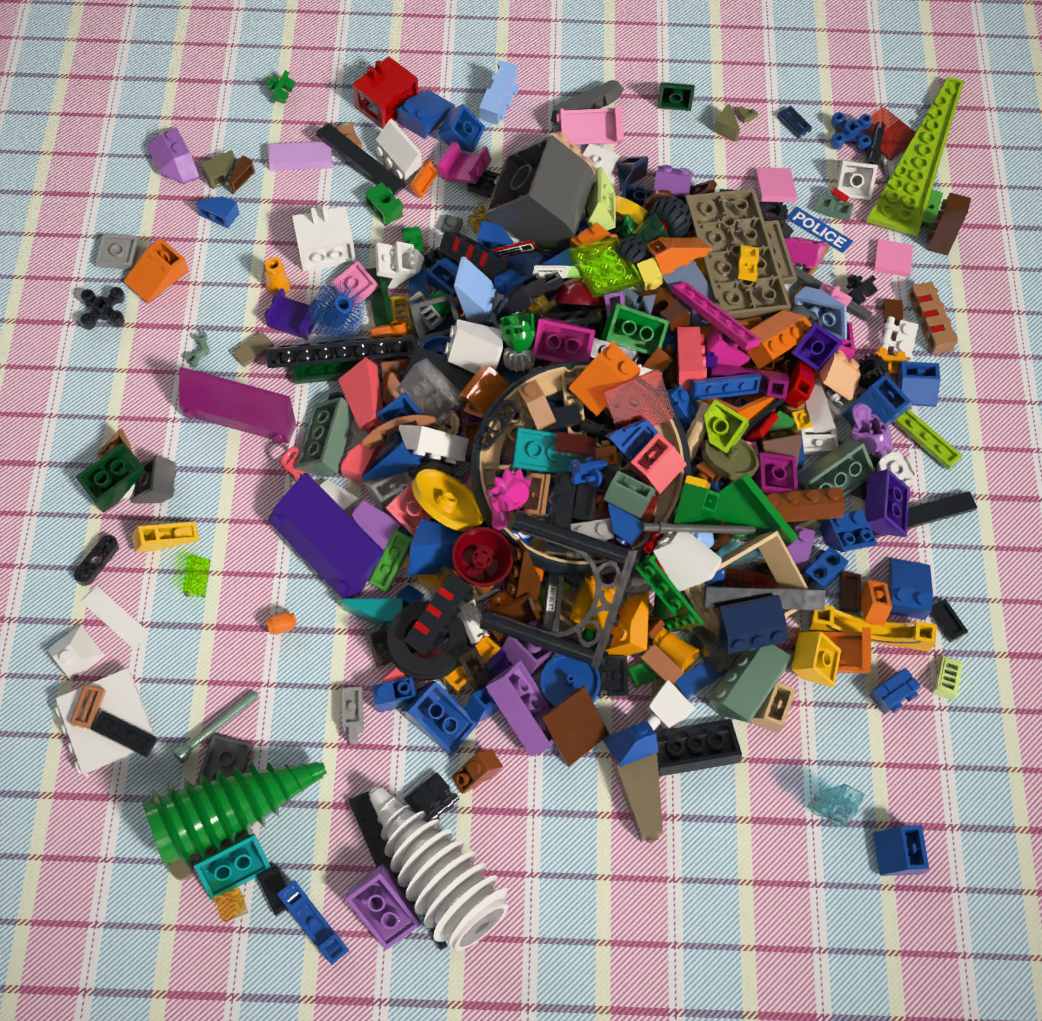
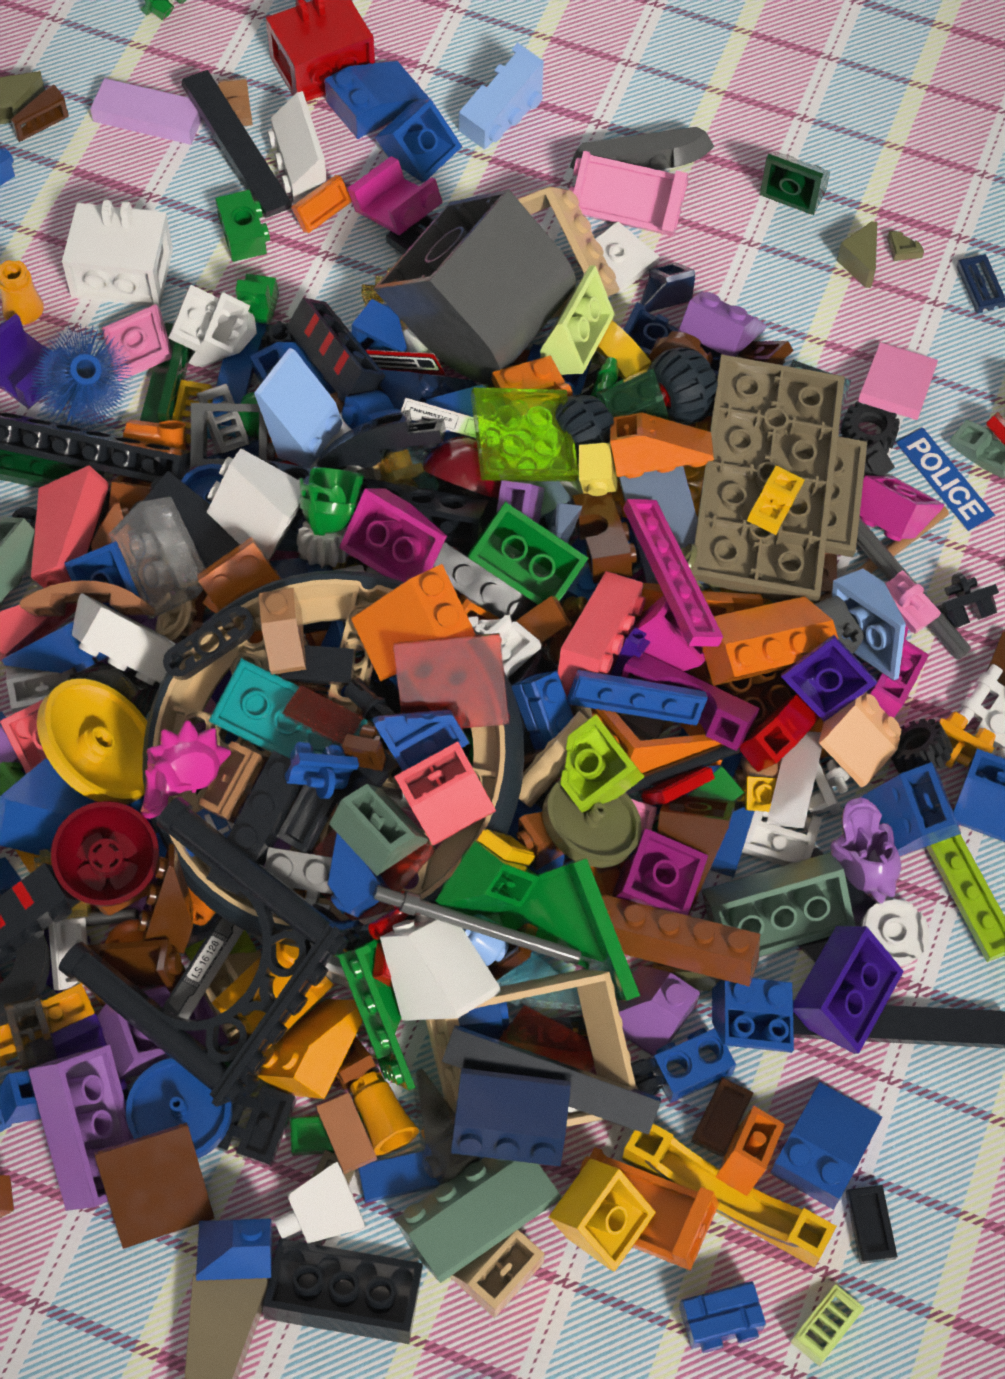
camera: 20 degrees right, 0 degrees up
dark grey plate [441,215,463,233] -> none

